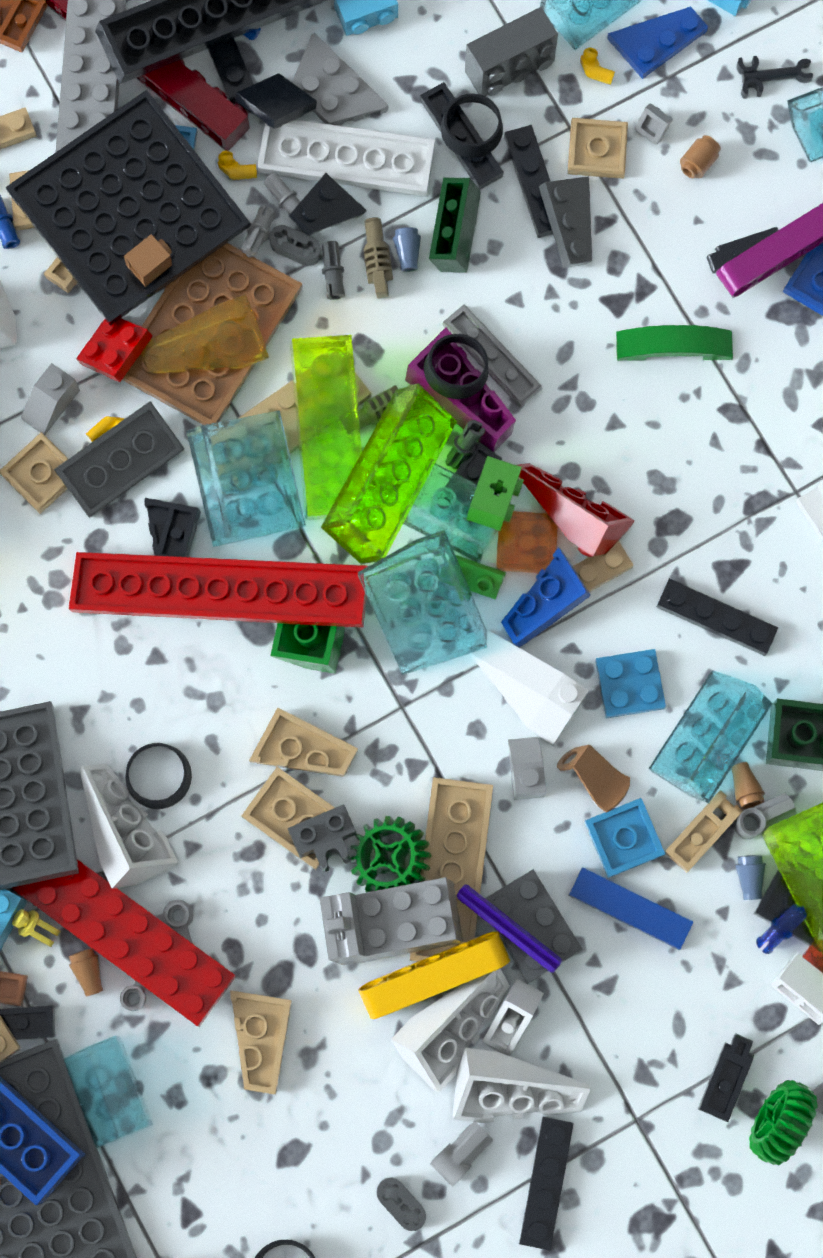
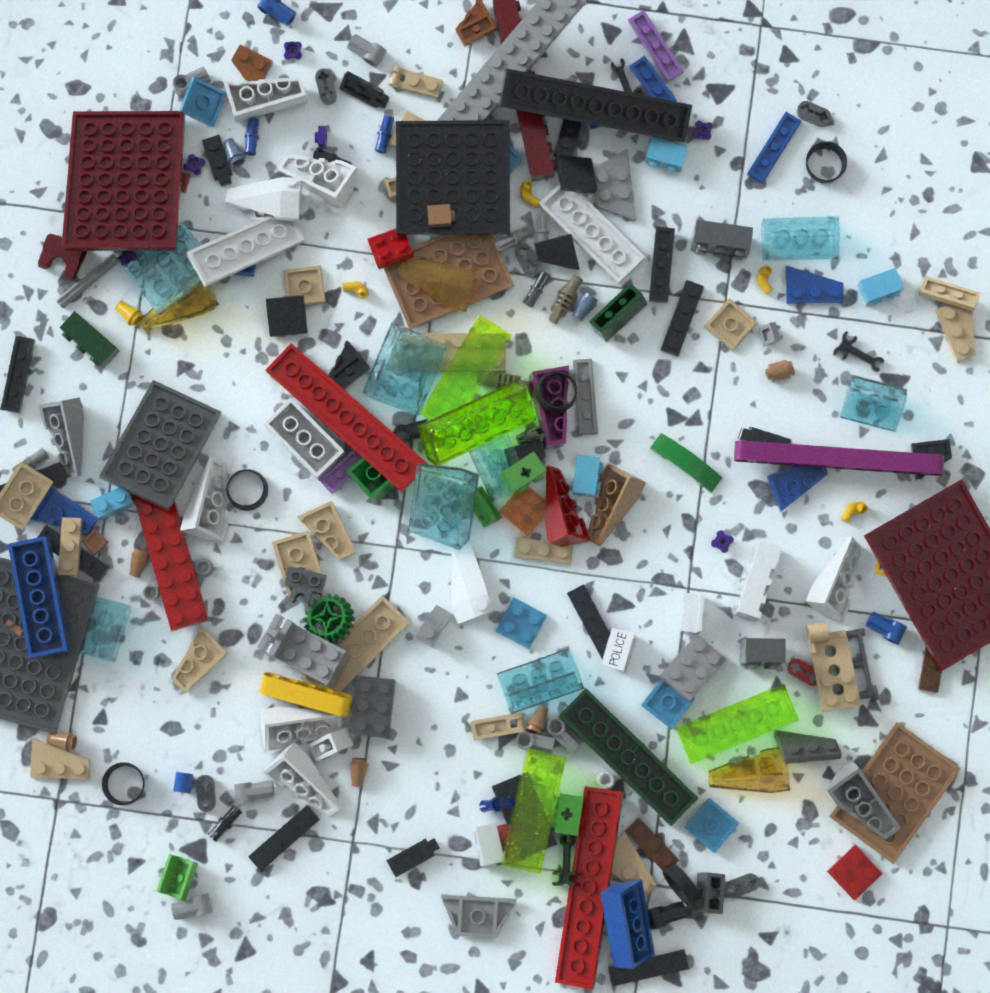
camera: 40 degrees right, 5 degrees up
light yellow arm [12,909,61,947] -> none
light grey slope [21,363,80,435] -> none
dark grey tile [54,401,185,518] -> none
black tyre [441,93,503,158] -> none
dark purple axle [456,884,562,973] -> none
blue wing [501,547,591,648] -> none
dark grey wing [539,176,592,268] -> none
medium nougat piece [557,744,630,812] -> none
blue tile [568,867,693,950] -> none
dark azure plate [584,798,665,878] -> none
sand blue cone [735,855,766,900] -> none
green gear [749,1080,818,1166] -> none
none -> blue piece [173,772,196,794]
none -> black pin [208,804,243,842]
none -> white brick [263,397,346,481]
none -> black tile [266,295,308,337]
none -> medium lavender plate [319,450,362,494]
none -> medium nougat cone [349,758,369,787]
none -> black piece [394,419,432,444]
none -> light grey piece [546,718,582,753]
none -> medium azure brick [572,454,603,497]
none -> medium nougat wedge [588,463,646,547]
none -> white panel [601,628,637,673]
none -> dark purple plate [711,530,734,553]

